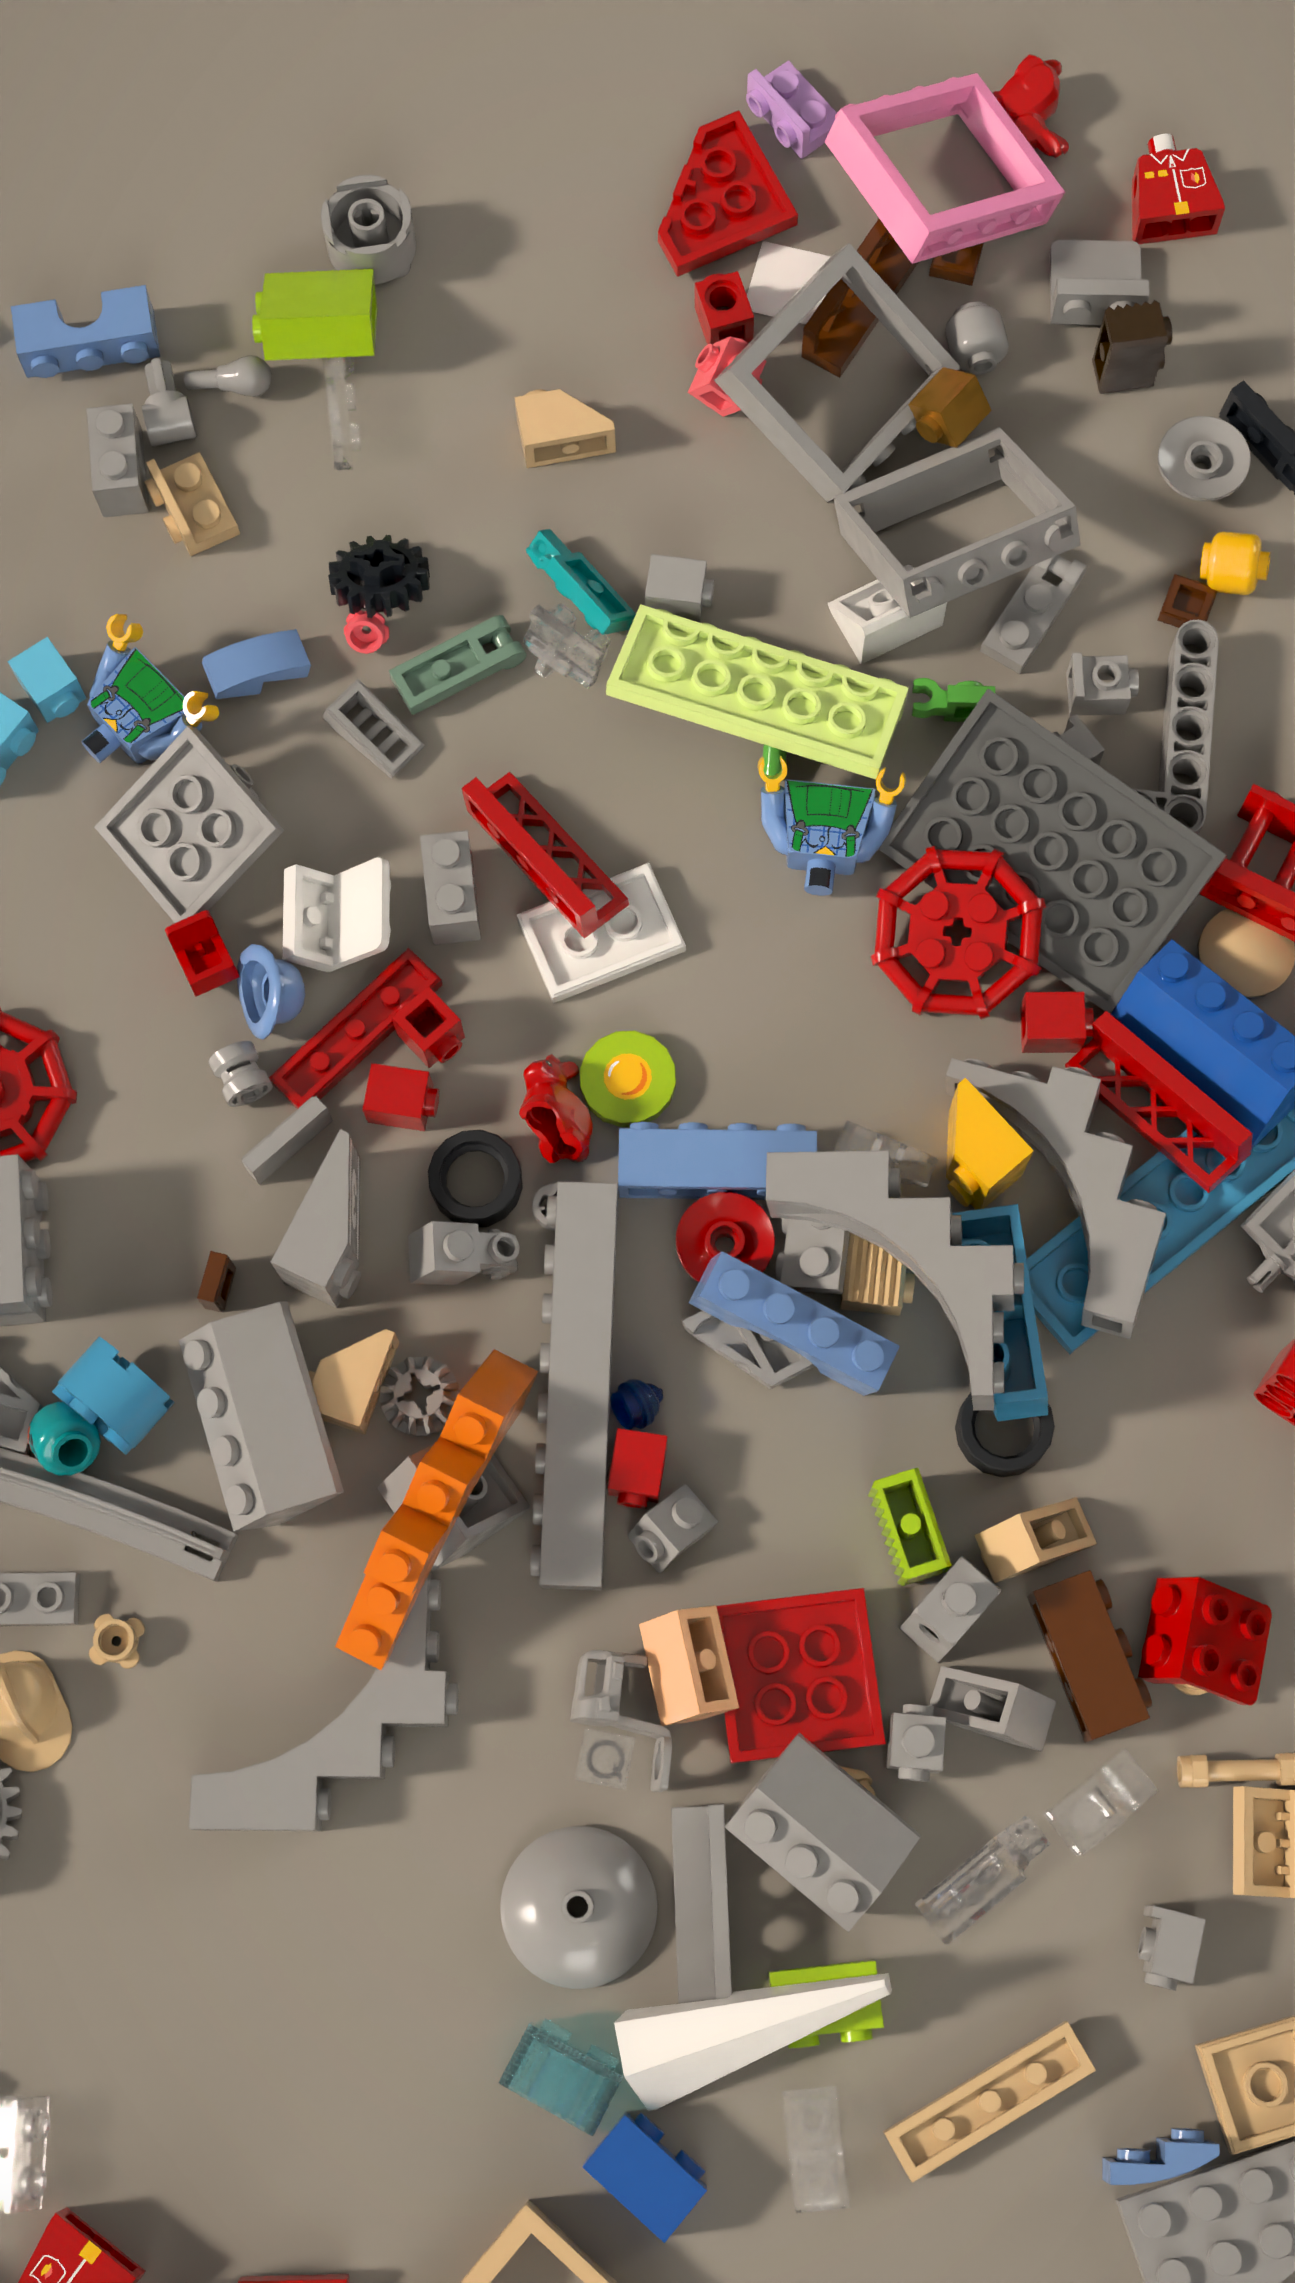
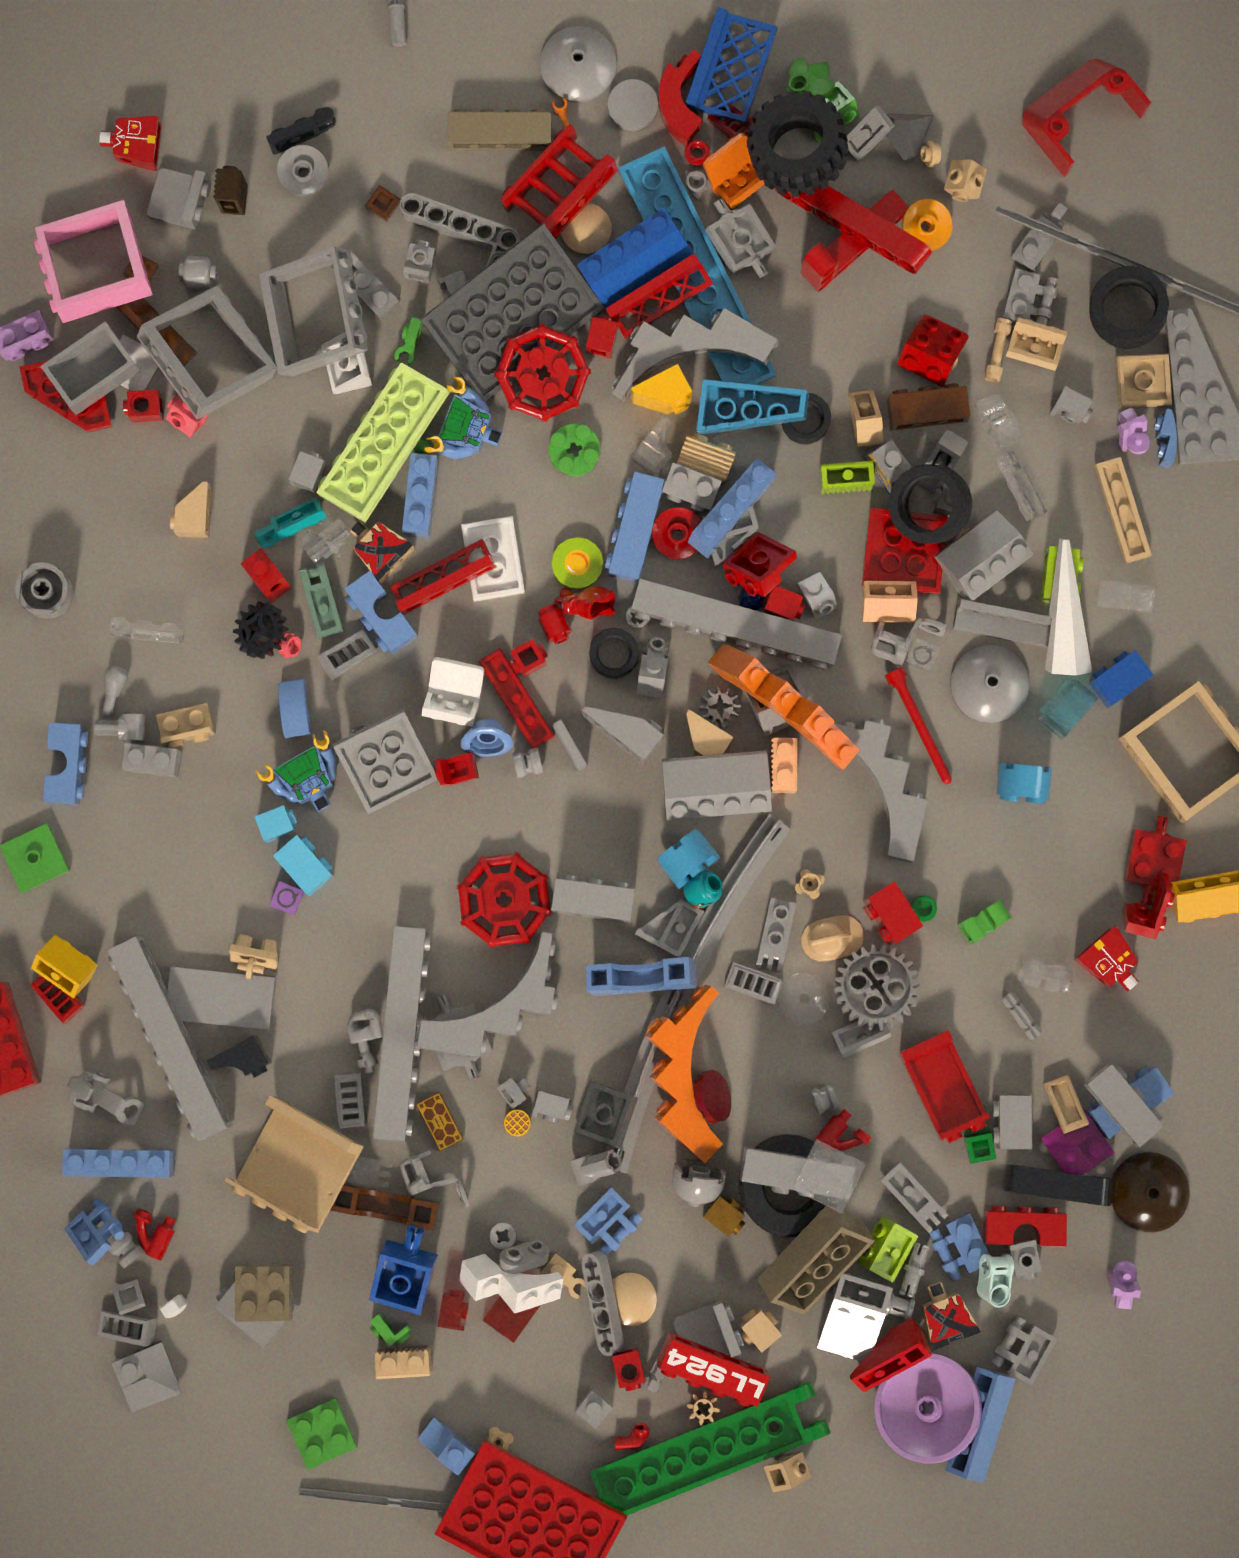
camera: 80 degrees left, 10 degrees up
reddish brown tile [197,1251,236,1312] -> none
lime brick [252,269,378,361] -> none
red brick [362,1063,440,1131] -> none
light grey brick [420,830,481,945] -> none
light grey arch [766,1151,1024,1410] -> none
pearl gold brick [908,367,992,448] -> none
red animal [993,54,1069,158] -> none
yellow head [1200,531,1271,595] -> none
none -> light grey piece [40,322,140,415]
none -> red torso [241,548,292,604]
none -> medium blue arch [345,571,418,655]
none -> torso [350,521,415,585]
none -> medium blue brick [402,453,438,538]
none -> red brick [538,604,572,645]
none -> bright green plate [549,424,600,477]
none -> red plate [723,531,797,597]
none -> light nougat brick [769,738,798,793]
none -> red brick [863,881,923,945]
none -> red piece [884,667,952,784]
none -> black tyre [888,464,973,544]
none -> green tile [910,895,937,922]
none -> bright green leg [957,900,1012,945]
none -> dark azure brick [996,763,1052,804]
none -> lavender hips [1117,408,1150,454]

